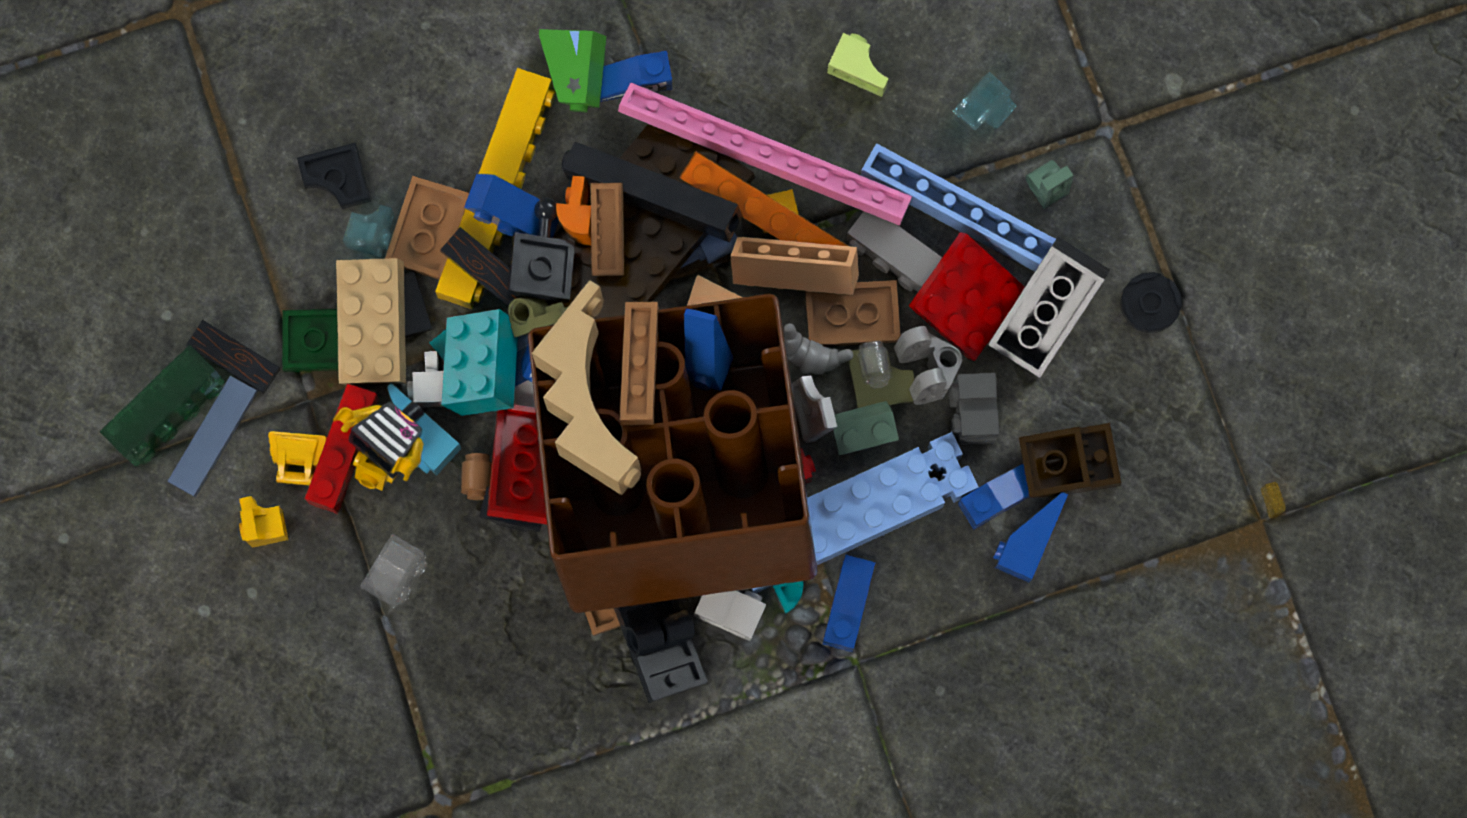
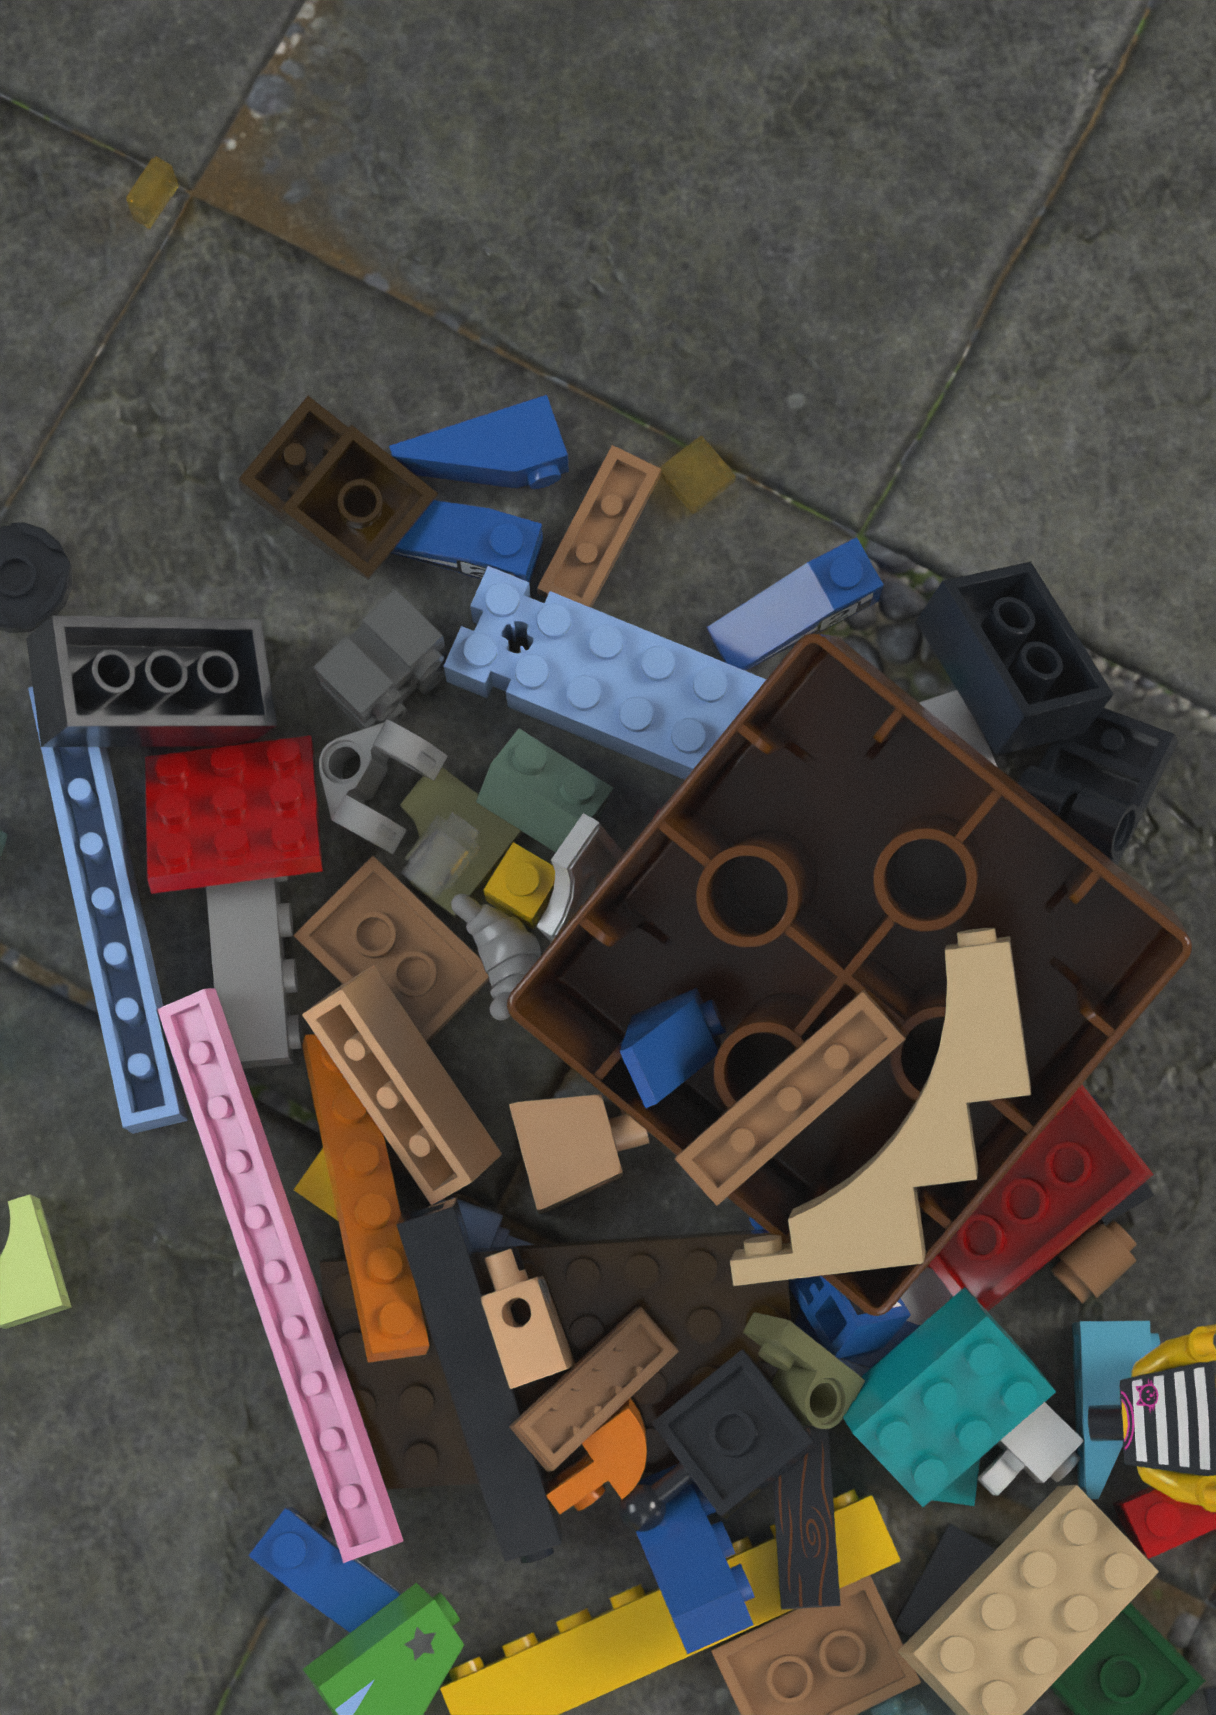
camera: 130 degrees left, 0 degrees up
none -> light nougat torso [481,1247,575,1389]
none -> yellow brick [483,842,555,930]
none -> medium nougat plate [537,445,661,608]
none -> clear yellow tile [660,435,736,514]
none -> black brick [916,561,1114,756]

